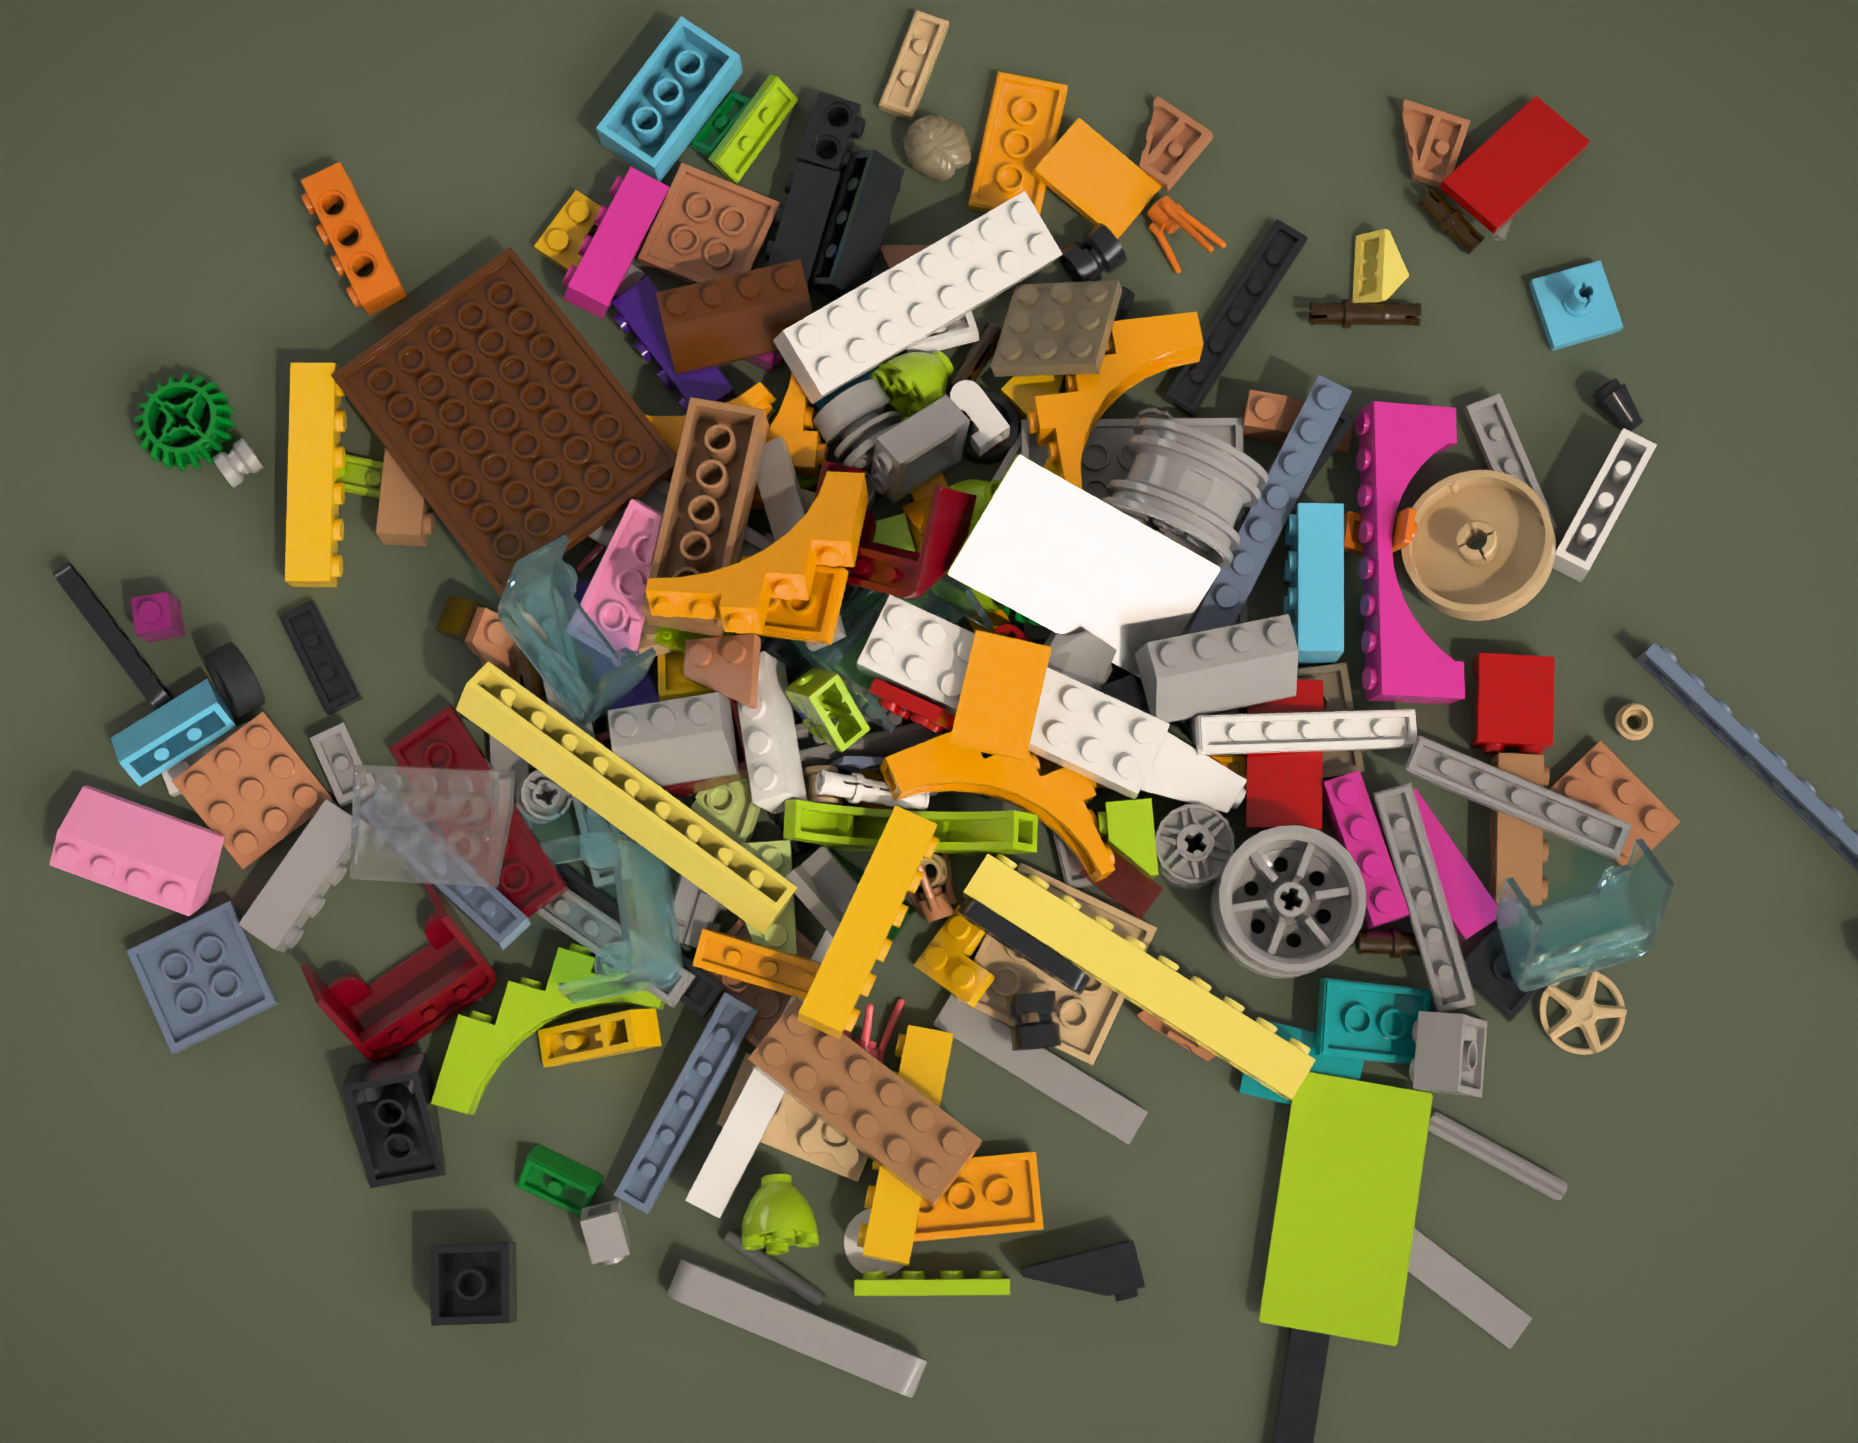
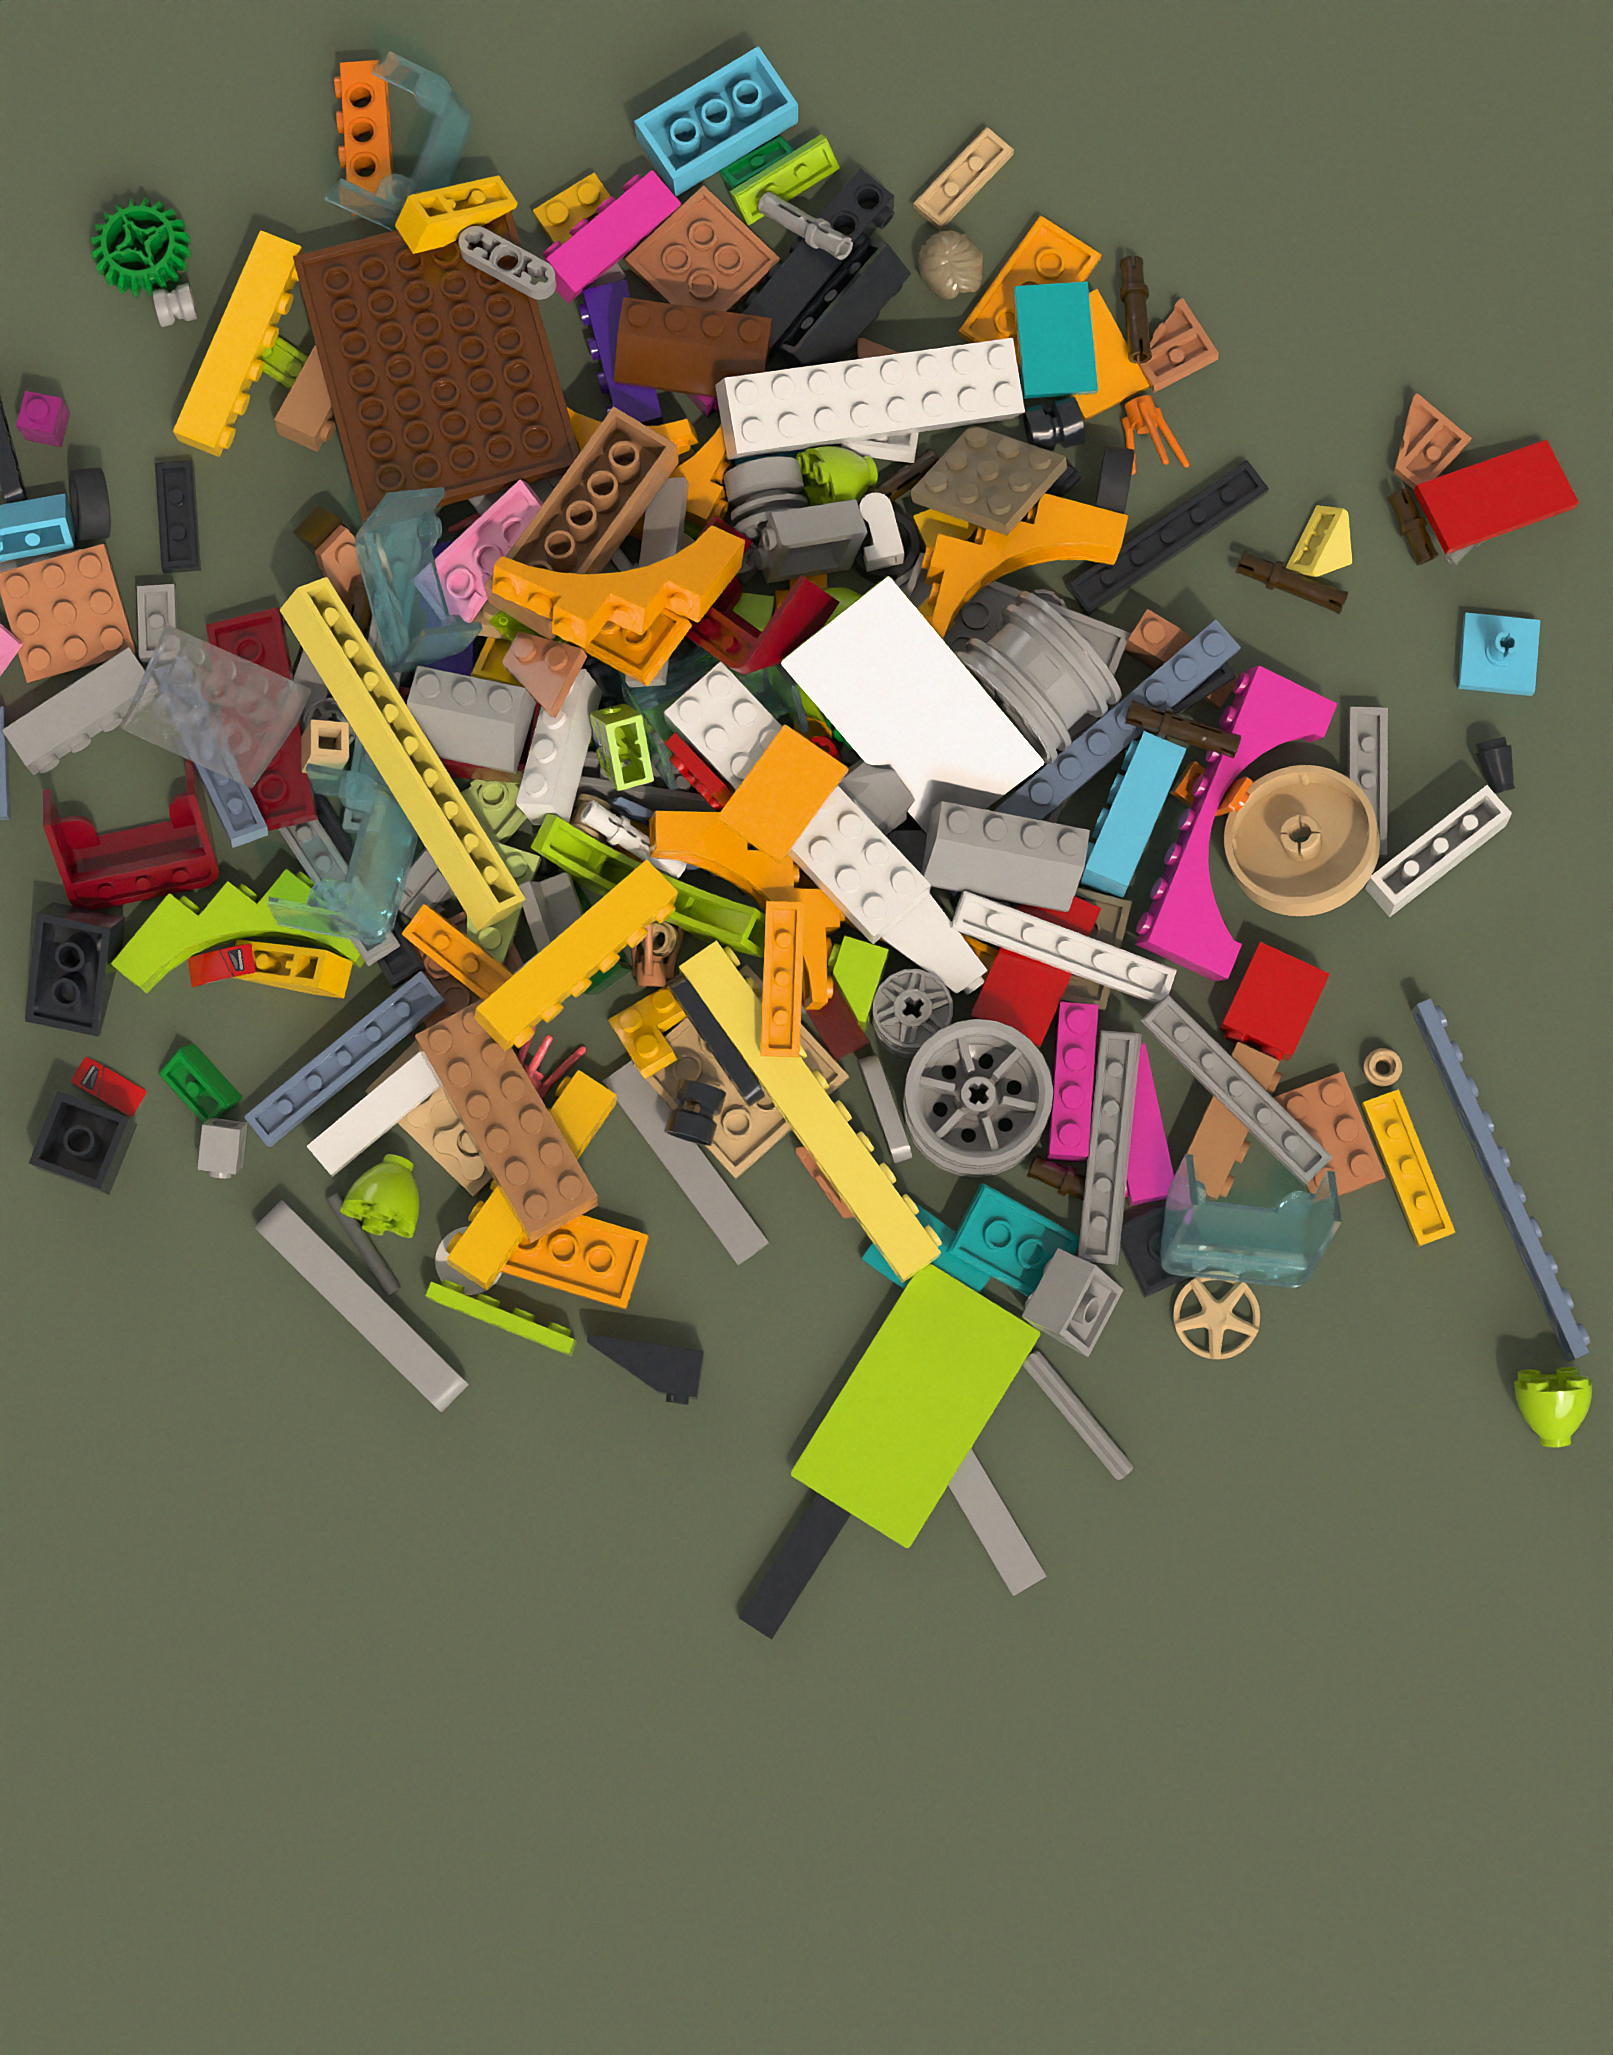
camera: 20 degrees right, 0 degrees up
none -> red sticker [71,1057,146,1117]
none -> red sticker [188,944,256,987]
none -> tan brick [301,719,349,776]
none -> clear light blue windscreen [324,51,472,231]
none -> yellow slope [395,175,518,254]
none -> light grey beam [459,226,557,300]
none -> light grey pin [758,192,853,260]
none -> light orange plate [761,901,805,1058]
none -> light grey beam [858,1054,912,1164]
none -> teal tile [1013,281,1098,399]
none -> black tyre [1095,445,1135,514]
none -> dark brown pin [1120,256,1152,364]
none -> dark brown pin [1124,700,1241,759]
none -> yellow plate [1361,1089,1455,1247]

